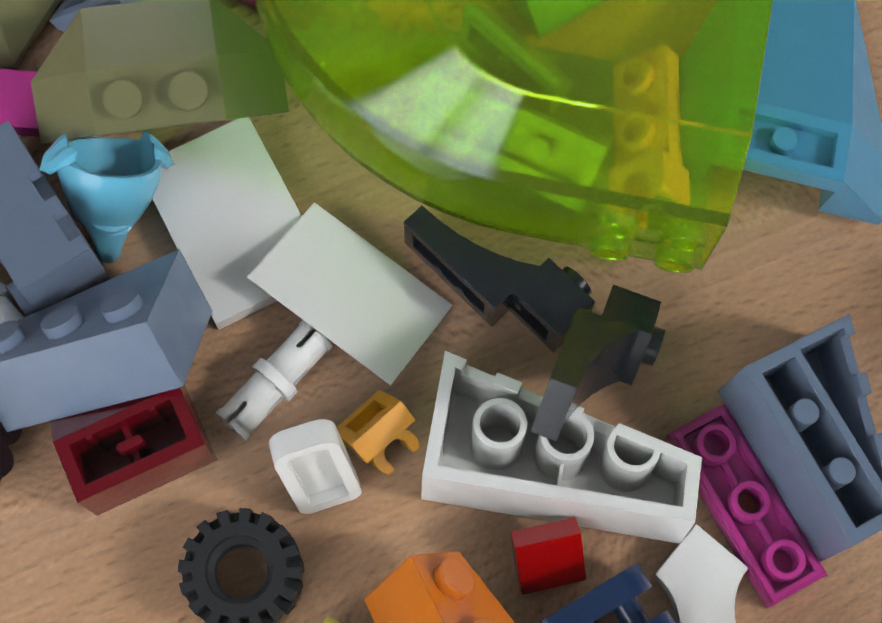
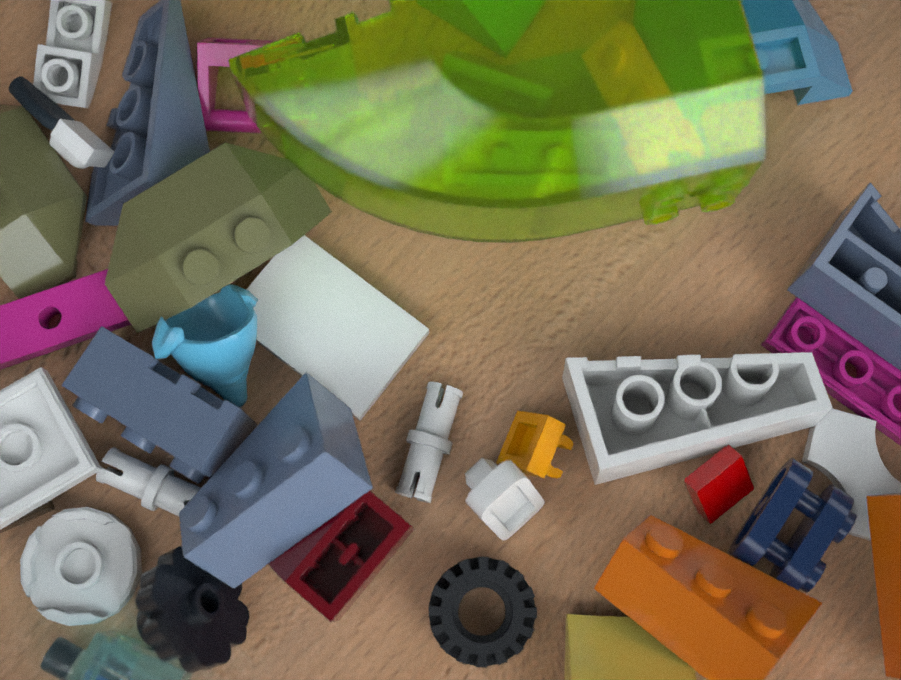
camera: 25 degrees left, 5 degrees up
white sticker [247,202,453,385] -> none
black slope [404,205,595,353] -> none
black slope [531,284,666,441] -> none

